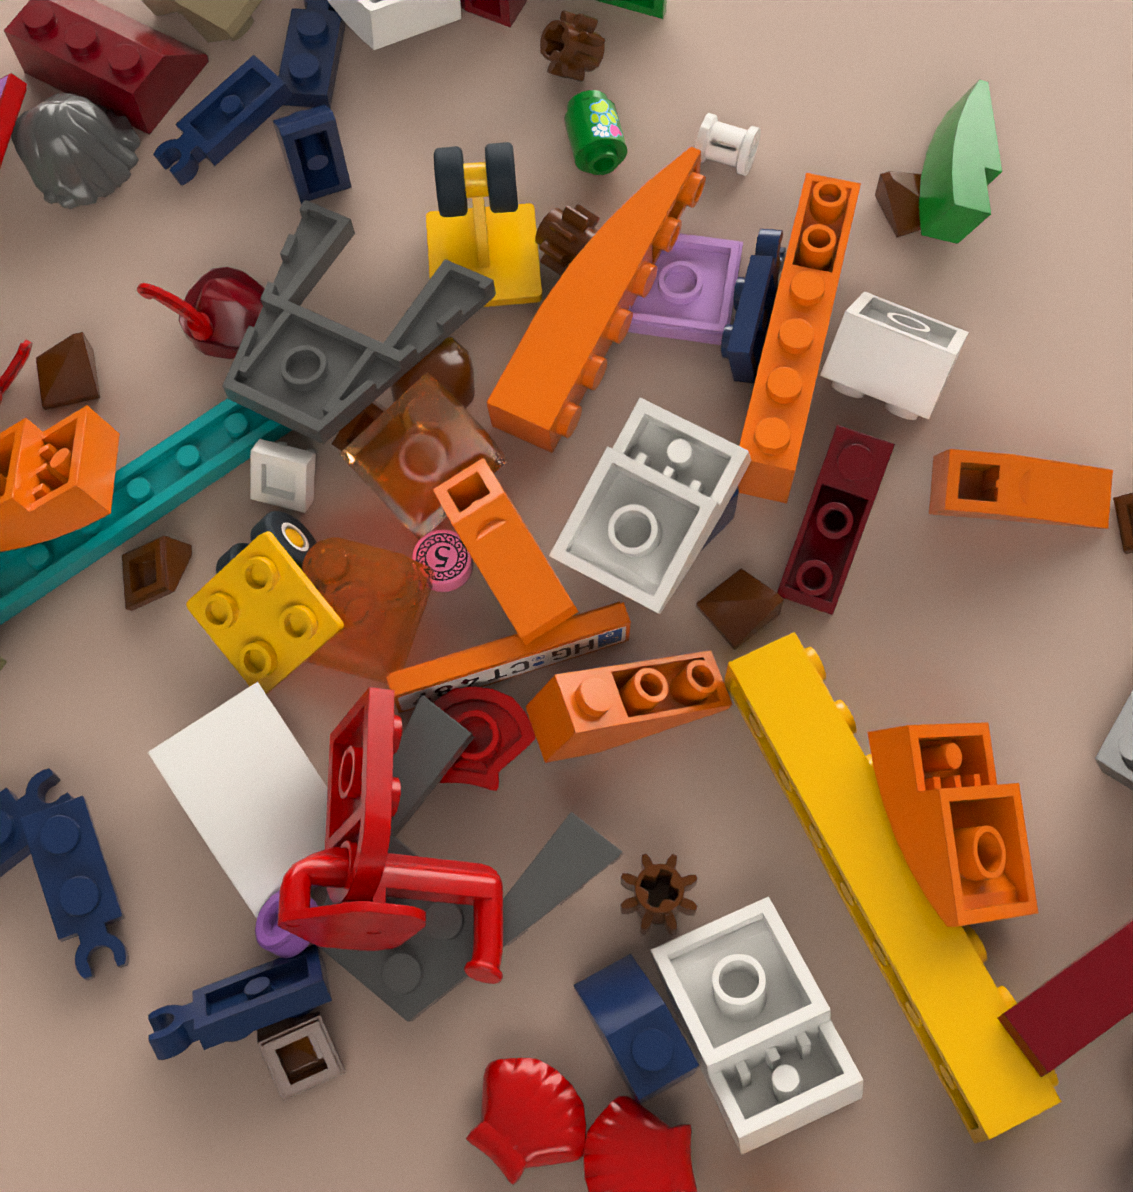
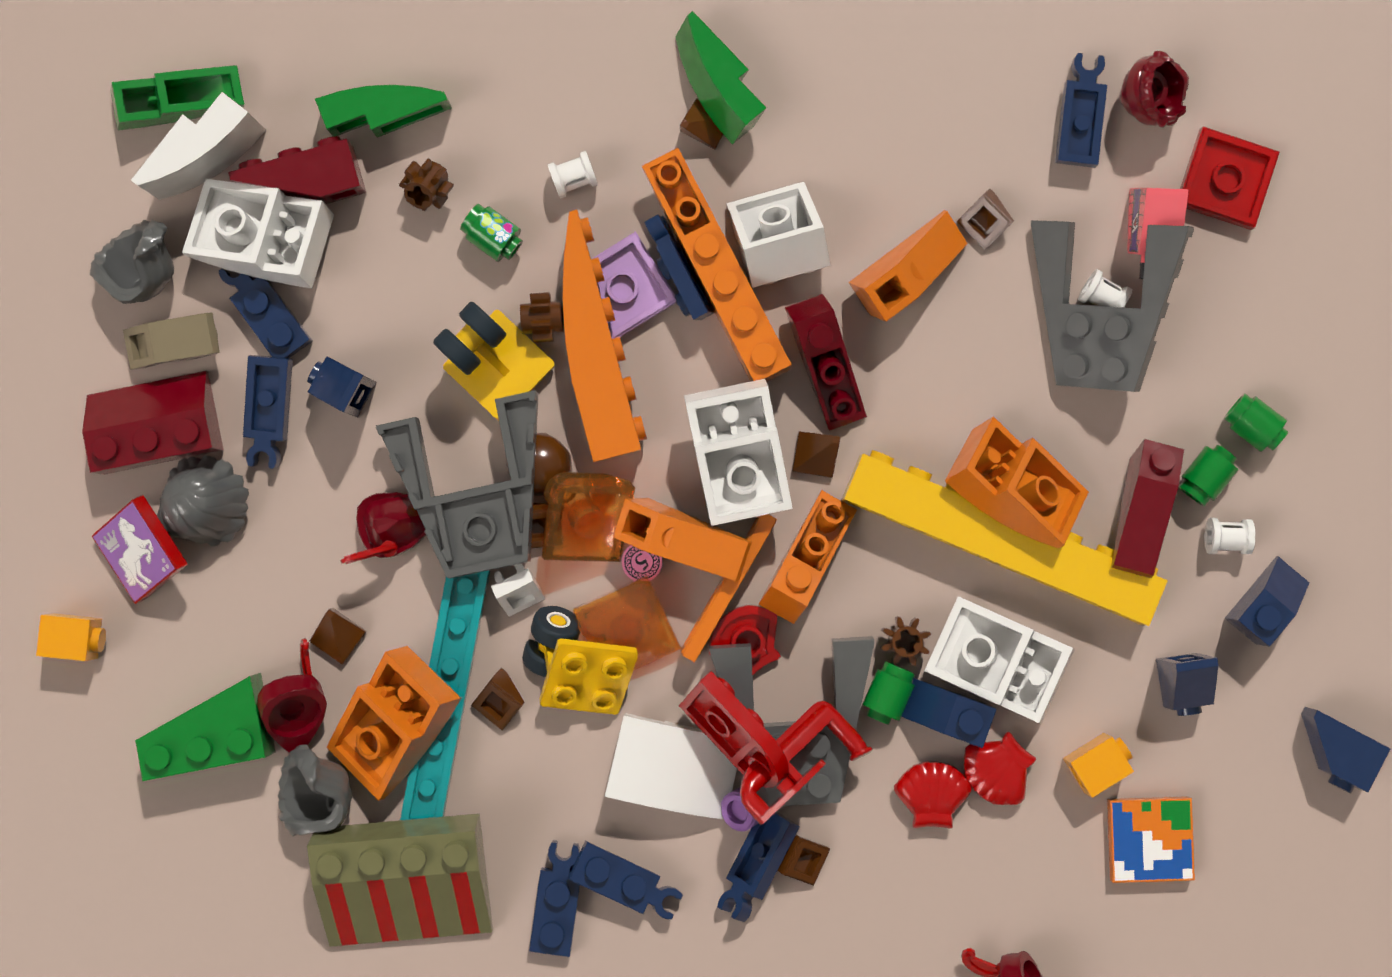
camera: 50 degrees left, 20 degrees up
none -> green brick [862,661,915,725]

